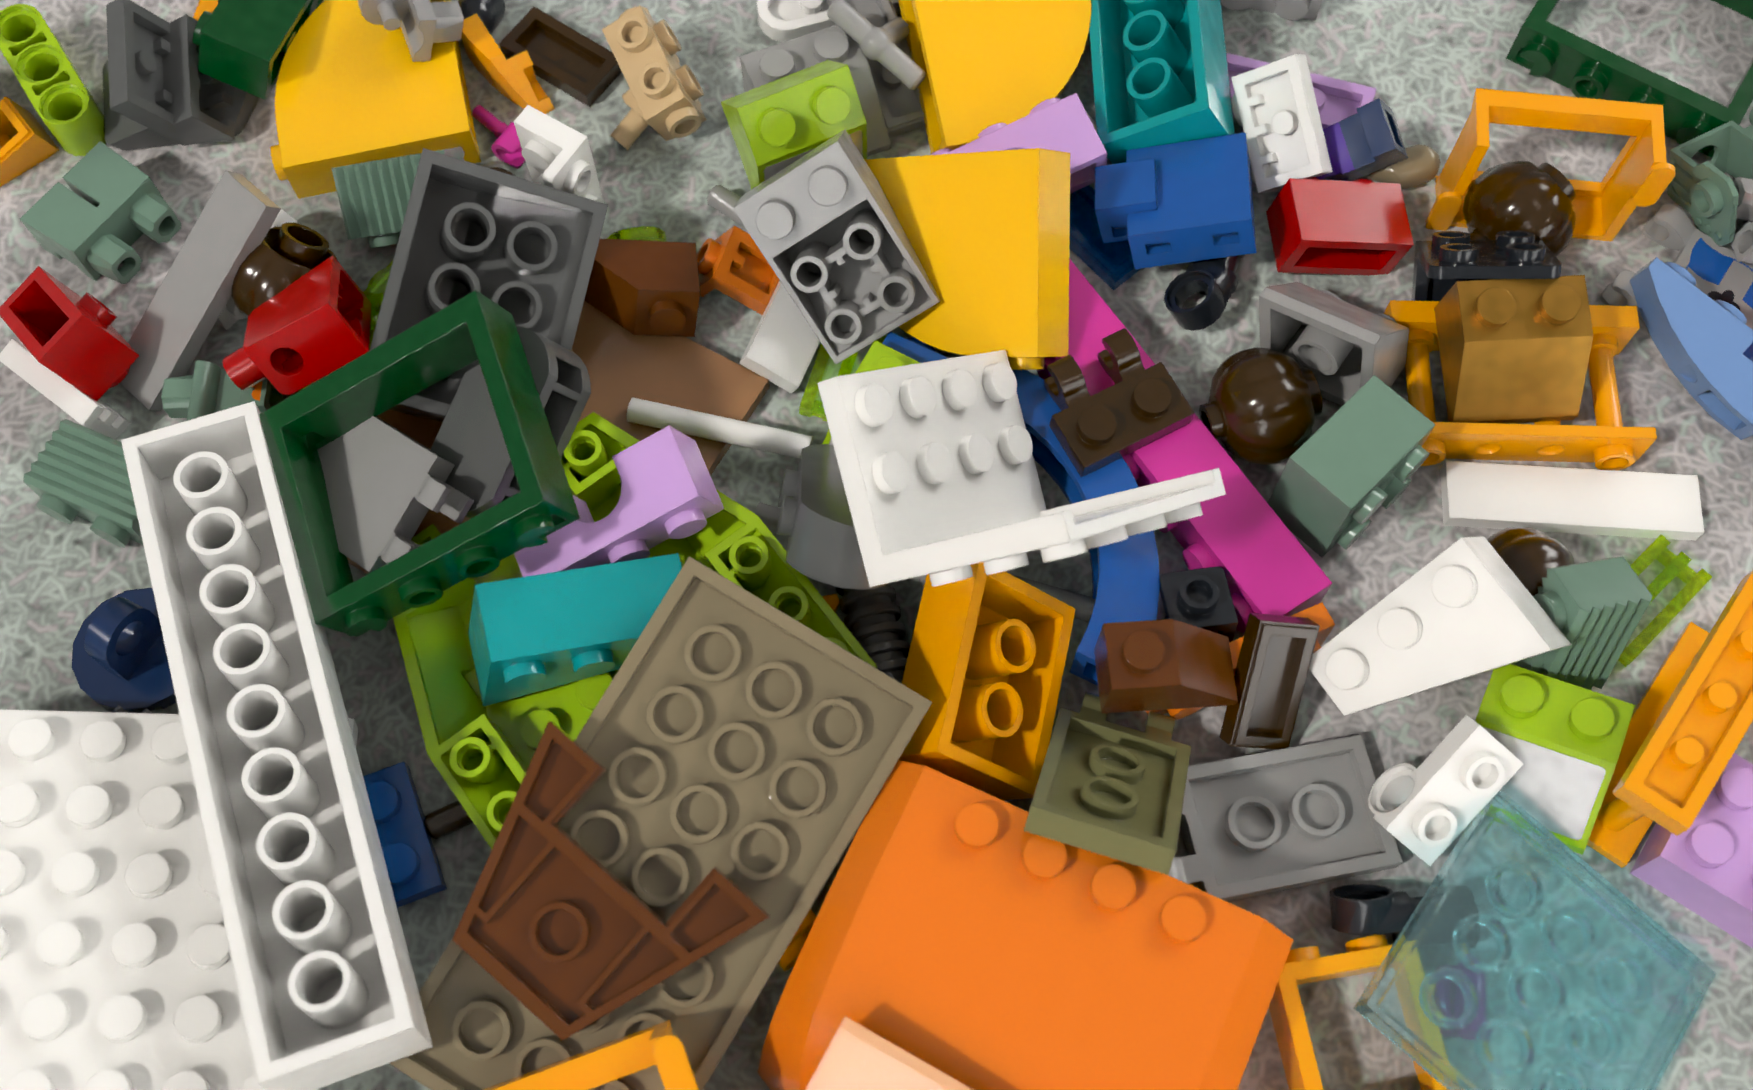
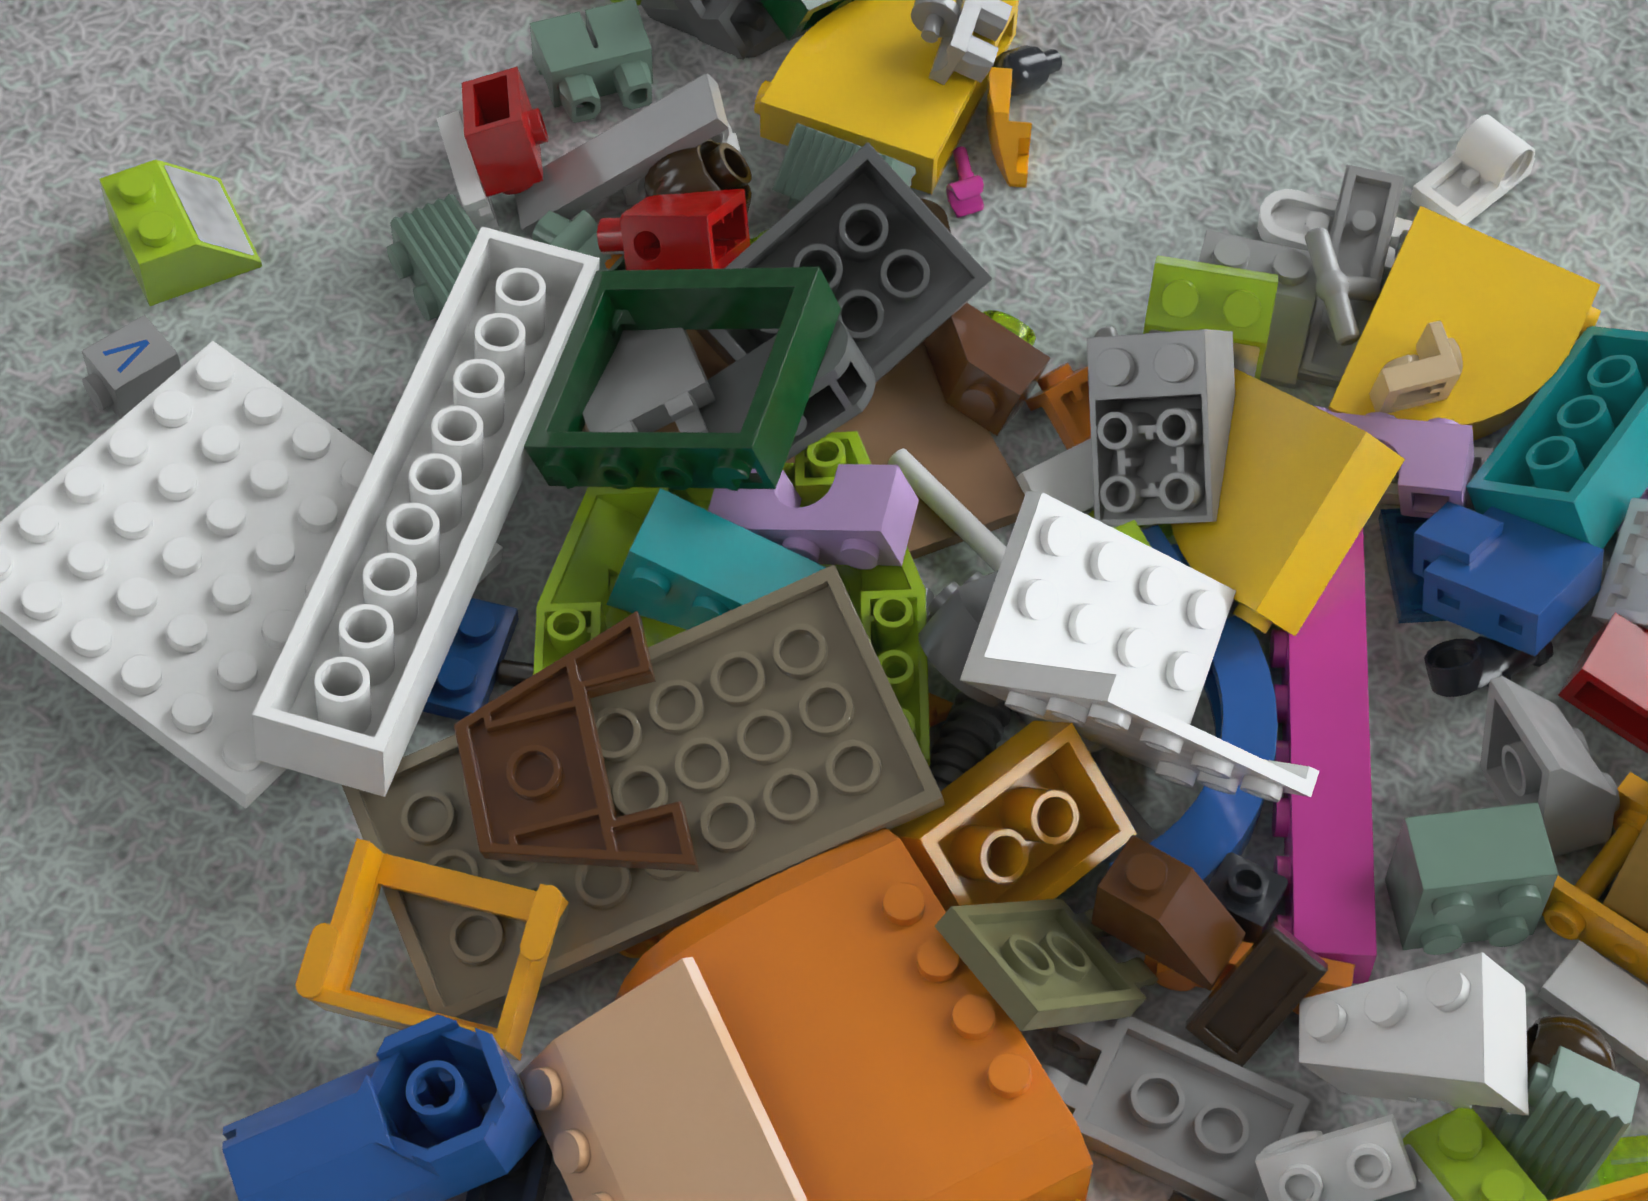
camera: 35 degrees right, 10 degrees down
dark blue tile [72,588,177,713] -> none
dark brown tile [499,7,622,107] -> none
white bracket [514,105,604,203] -> none
tan brick [602,6,707,150] -> none
dark brown plate [1043,328,1194,478] -> none
dark brown plant [1199,347,1323,465] -> none
none -> tan bracket [1369,320,1463,414]

